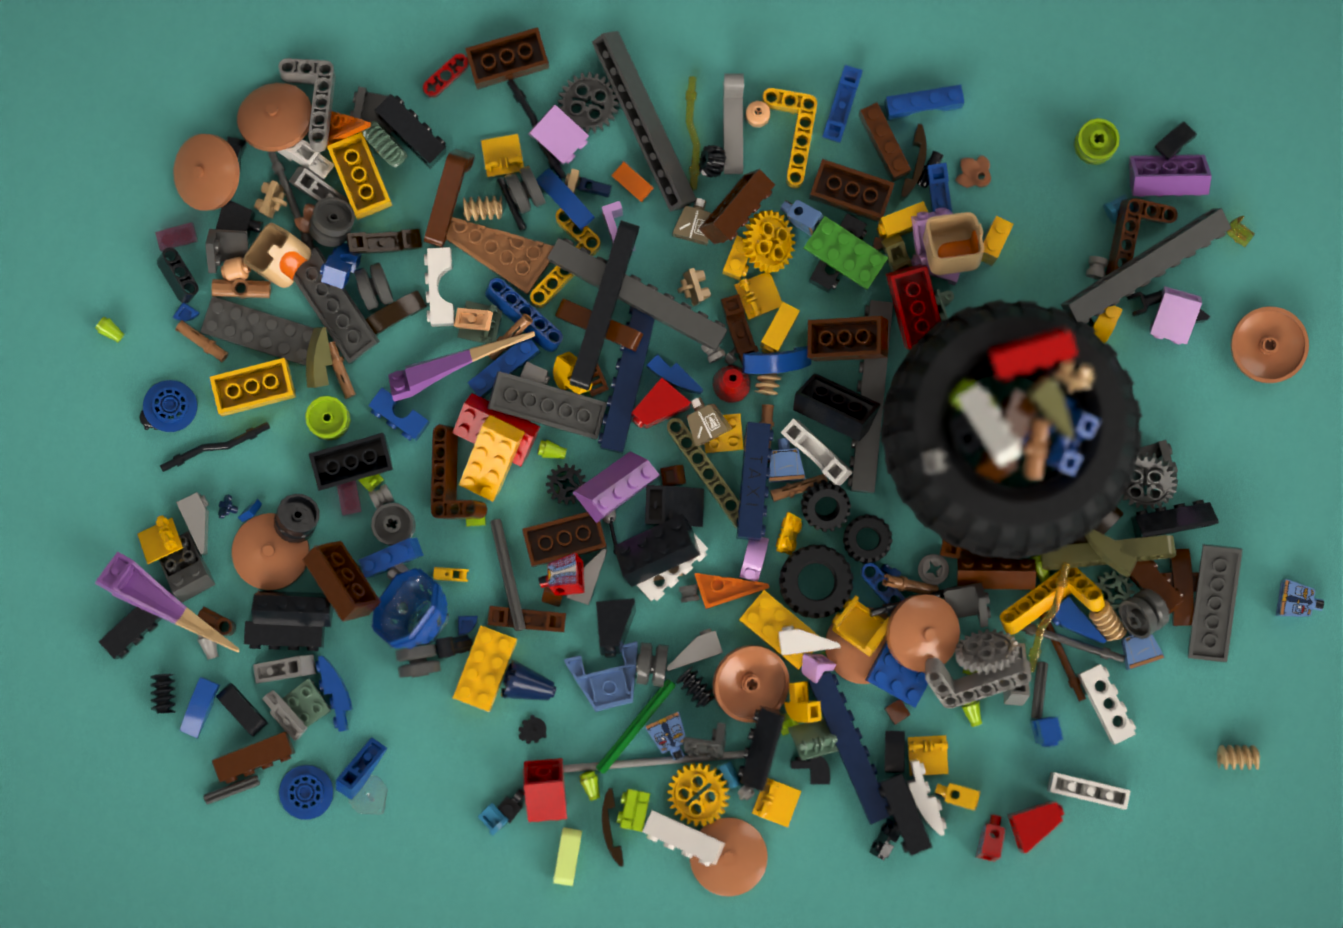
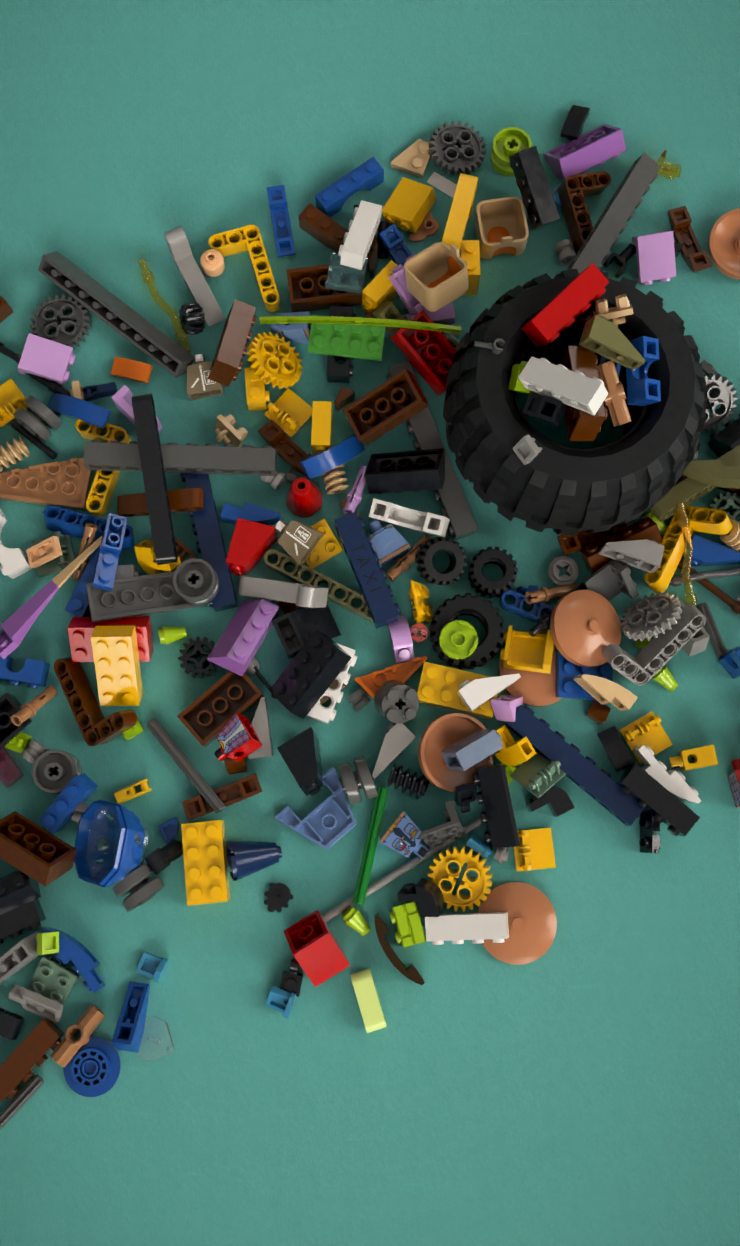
camera: 25 degrees left, 5 degrees down
none -> medium nougat pin [11,685,57,726]
none -> lime tile [36,931,59,955]
none -> medium nougat piece [50,1004,106,1068]
none -> blue slope [92,513,128,591]
none -> dark azure tile [136,951,168,983]
none -> dark grey wheel [173,558,220,605]
none -> light grey beam [238,575,329,608]
none -> lime piece [259,316,462,334]
none -> clear light blue slope [325,252,368,294]
none -> reddish brown slope [334,387,355,411]
none -> white brick [338,200,382,270]
none -> lavender pin [343,466,367,515]
none -> dark grey brick [374,680,419,723]
none -> yellow brick [382,177,437,233]
none -> tan wing [391,139,432,178]
none -> black brick [397,878,445,917]
none -> tile [410,623,429,643]
none -> white sticker [427,172,457,198]
none -> dark grey gear [429,121,486,177]
none -> lime tile [439,620,478,660]
none -> sand blue brick [440,729,503,771]
none -> yellow beam [442,173,479,251]
none -> black plate [454,782,477,813]
none -> tan piece [474,197,529,260]
none -> dark grey hand [474,338,505,354]
none -> black slope [509,146,560,230]
none -> tan slope [573,674,638,711]
none -> light grey slope [599,539,665,574]
none -> reddish brown slope [668,206,712,272]

